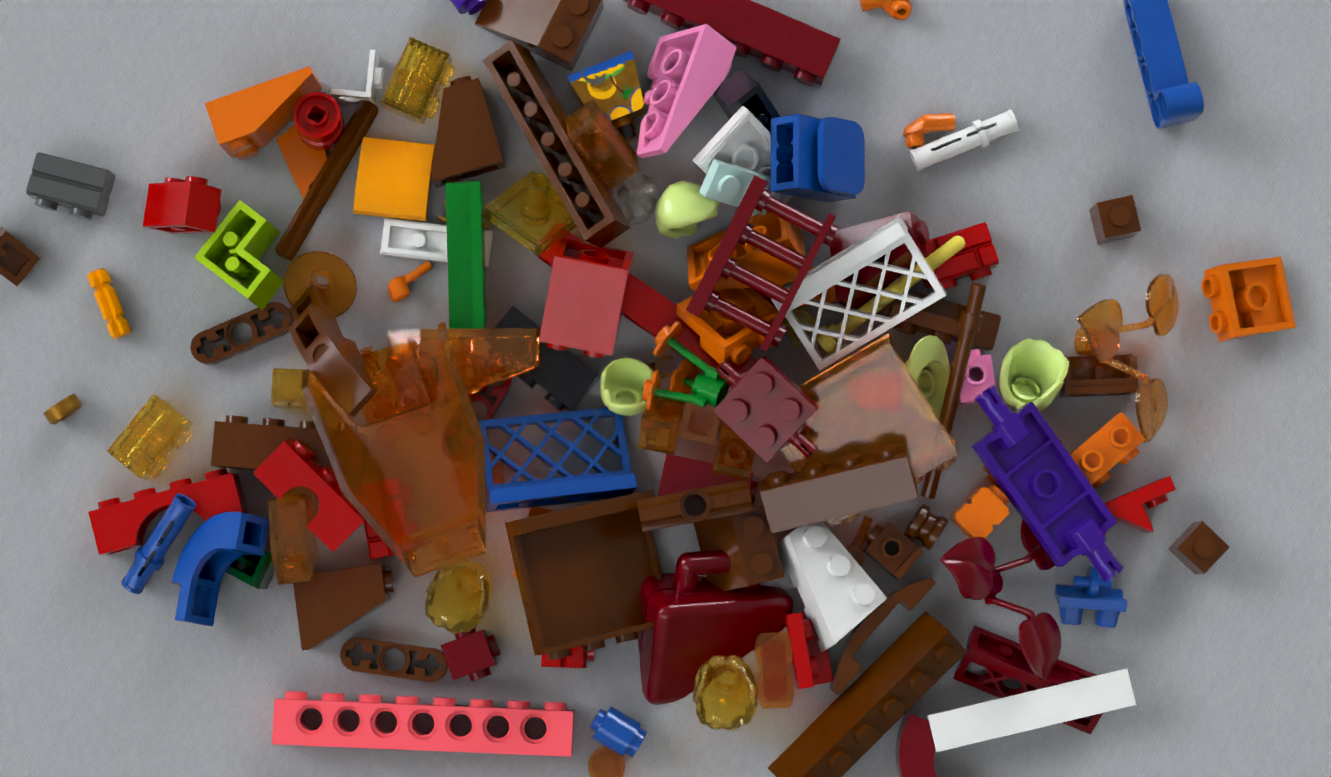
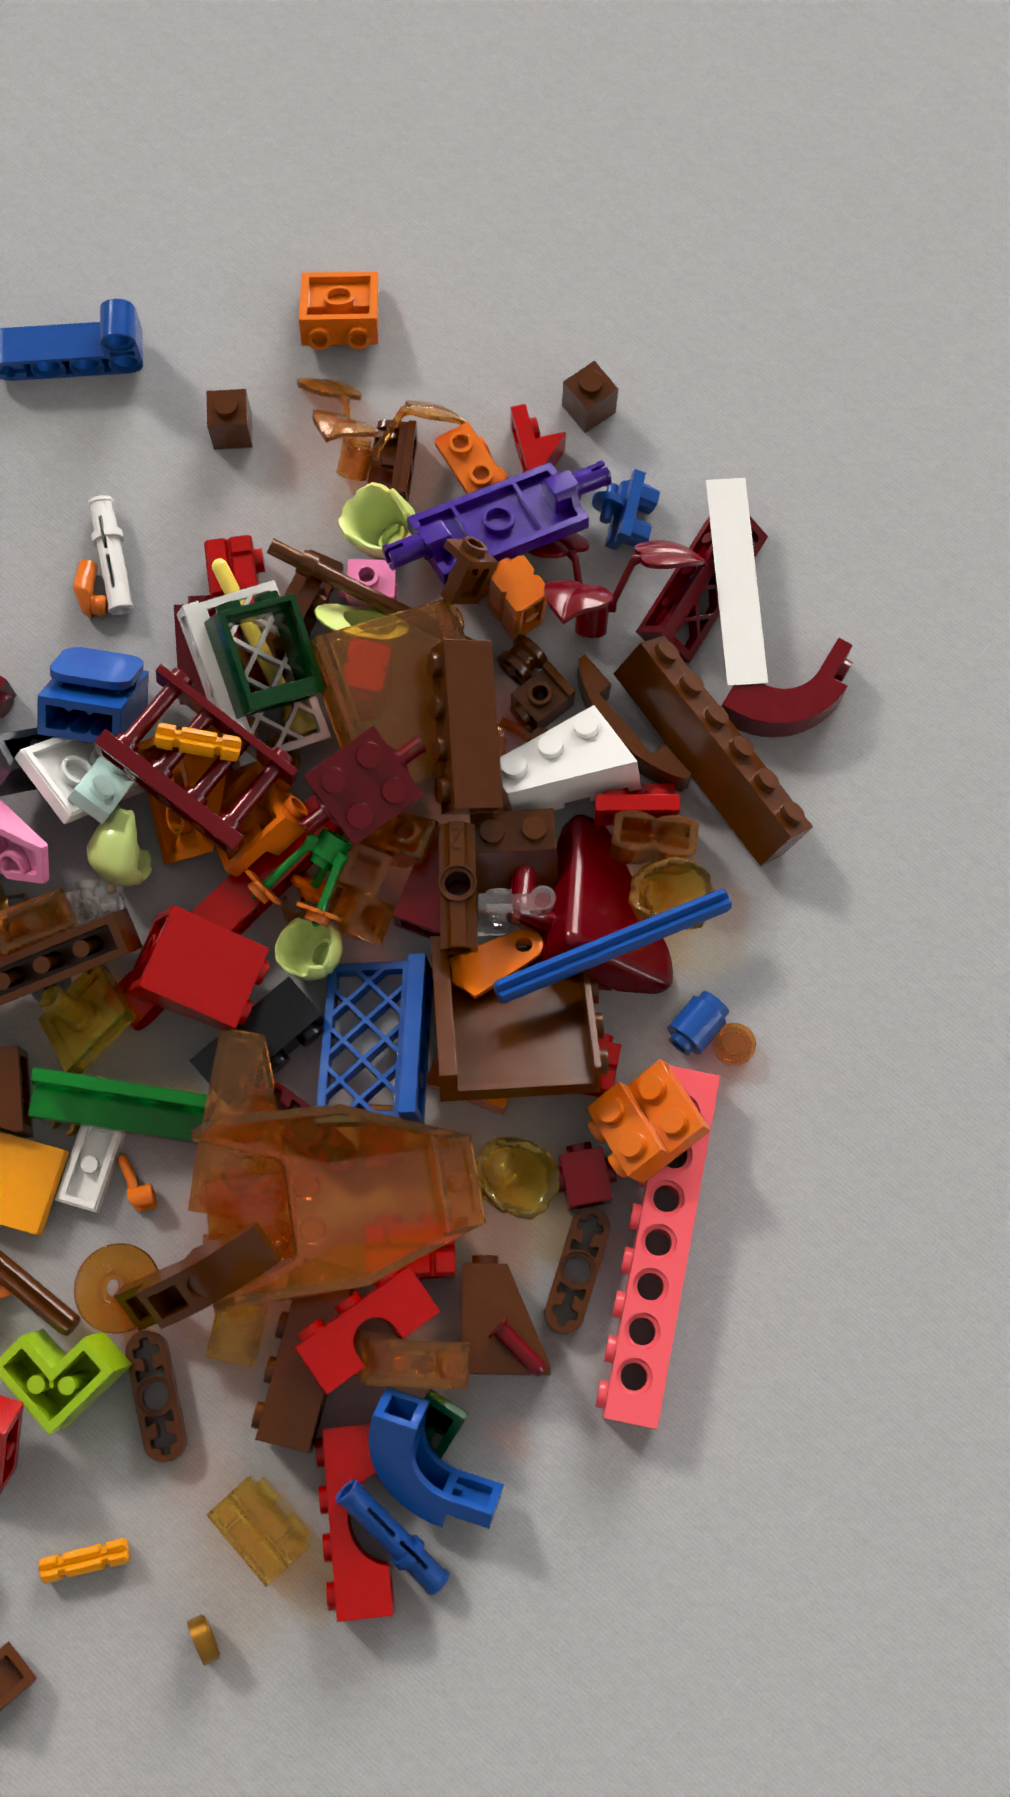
camera: 80 degrees left, 10 degrees down
none -> light orange axle [154,723,242,762]
none -> dark green window [204,590,327,719]
none -> reddish brown bracket [441,536,499,605]
none -> orange piece [449,929,543,999]
none -> clear plate [477,885,556,936]
none -> dark red piece [488,1317,547,1377]
none -> blue axle [493,889,732,1004]
none -> orange plate [586,1059,711,1184]

